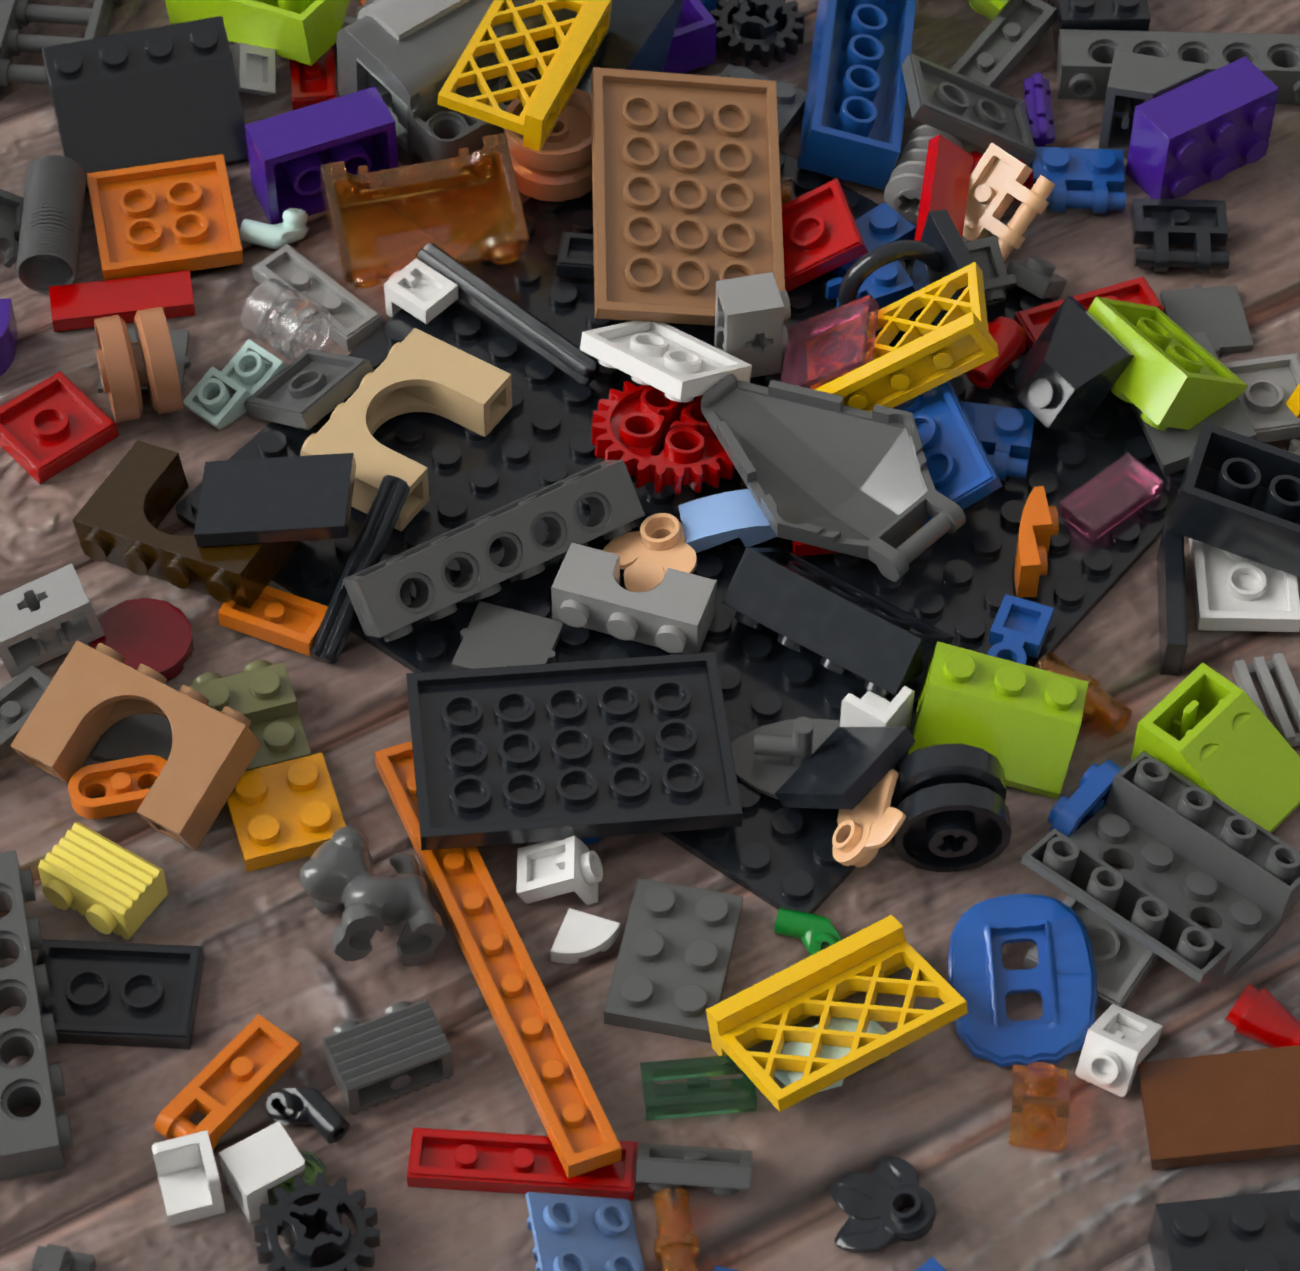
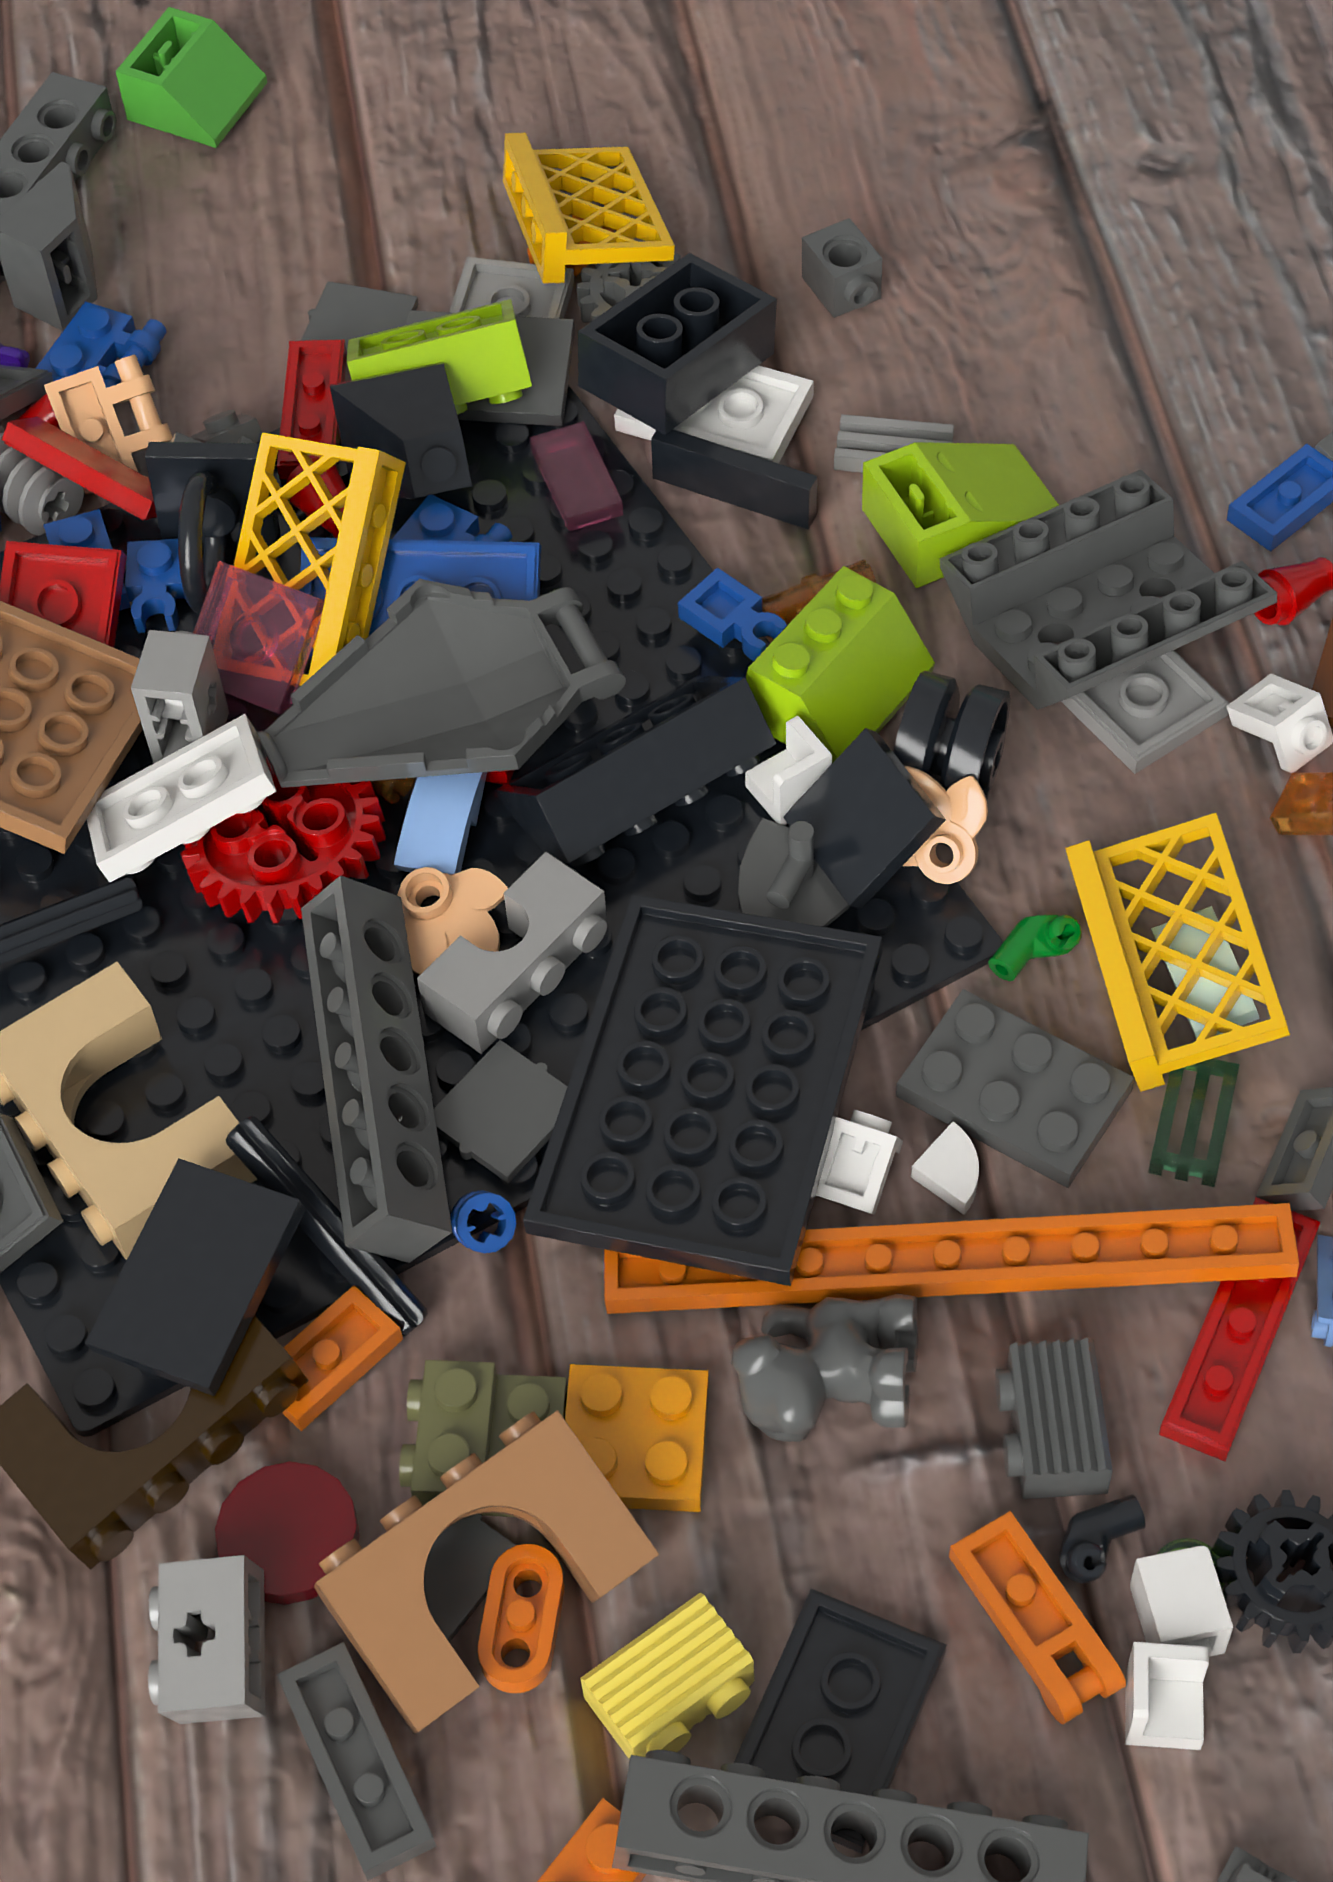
camera: 65 degrees left, 5 degrees up
blue piece [947,894,1098,1068] -> none
orange slope [1014,486,1059,598] -> none
blue plate [1047,759,1123,837] -> none
dark purple brick [1125,57,1279,199] -> none
black plate [1131,198,1229,274] -> none
none -> blue bush [450,1190,516,1254]

